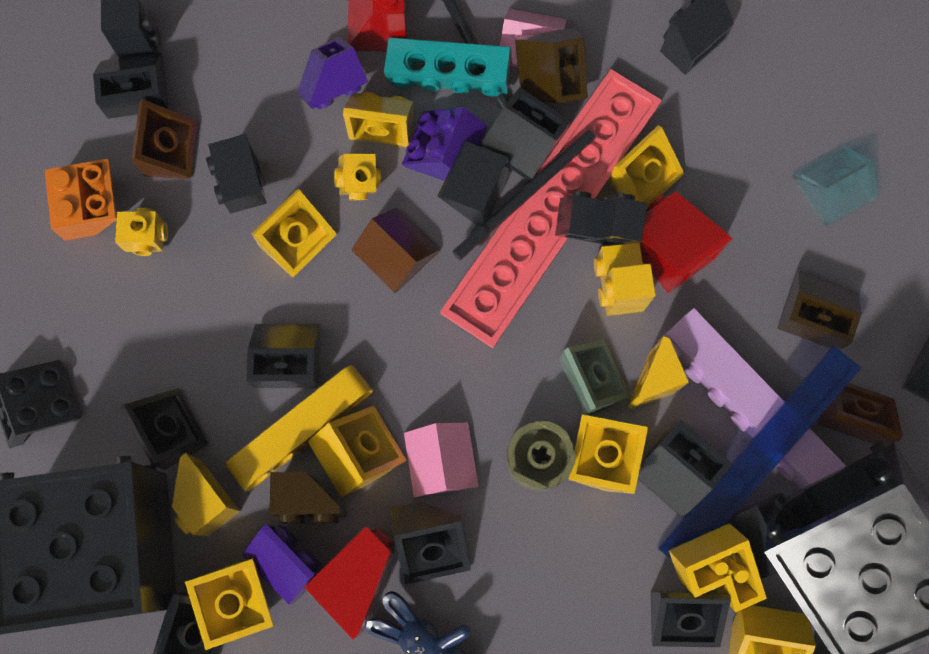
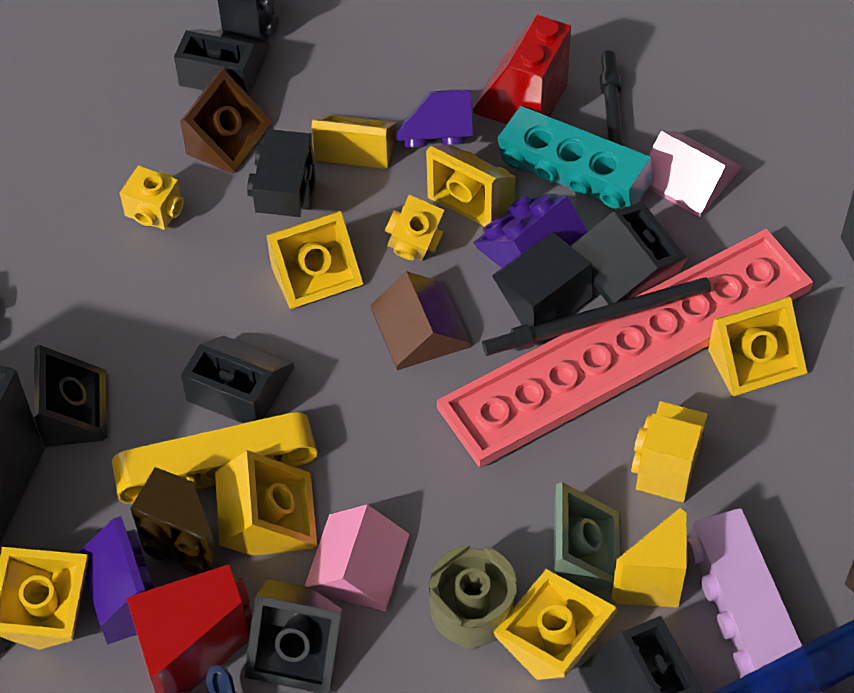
camera: 30 degrees right, 20 degrees down
orange slope [44,159,117,241] -> none
yellow slope [172,453,241,537] -> none
dark brown slope [515,28,588,103] -> none
black brick [555,191,647,246] -> none
red slope [629,191,733,294] -> none
none -> yellow slope [312,114,397,169]

